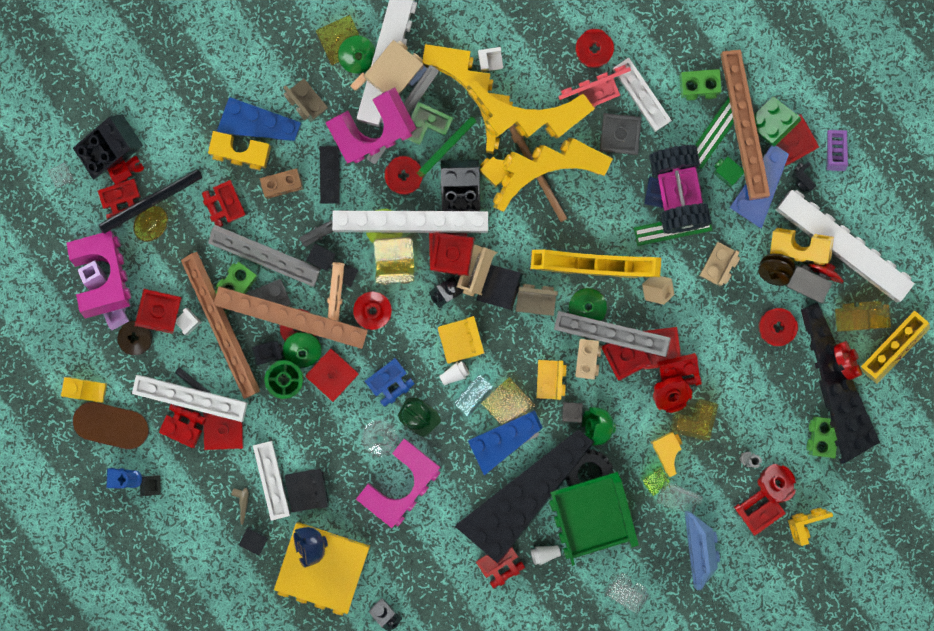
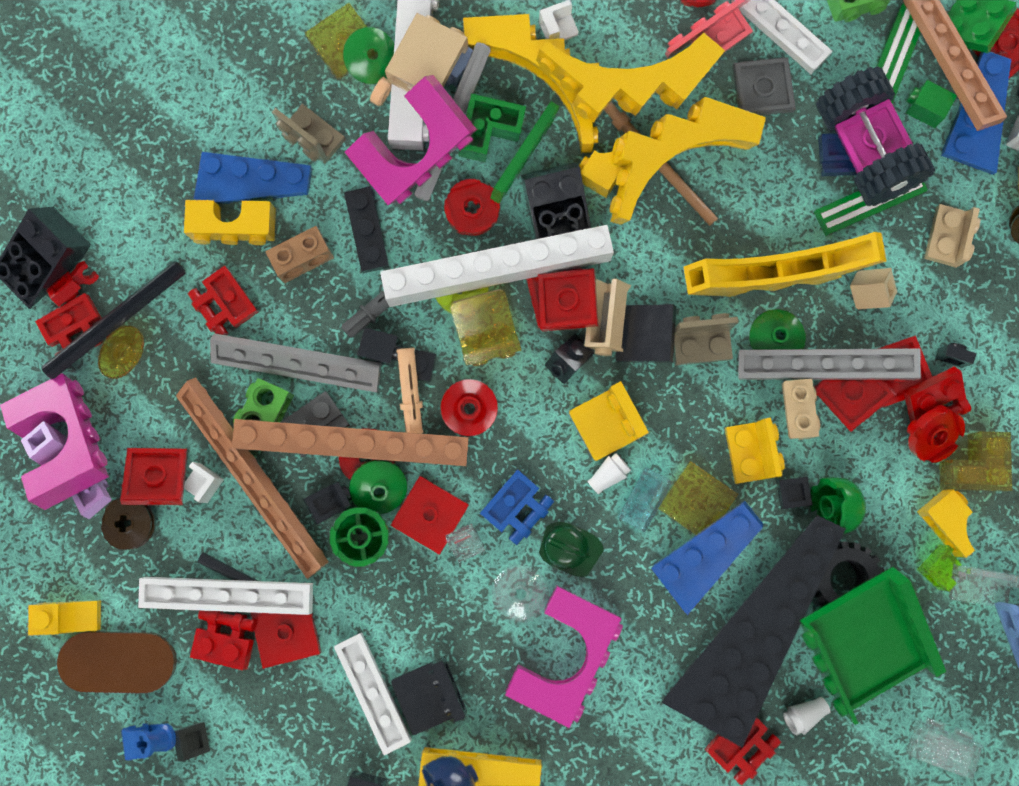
camera: 10 degrees left, 5 degrees down
dark tan bar [232,488,249,525] -> none
none -> clear plate [446,524,485,563]
none -> black plate [935,343,977,368]

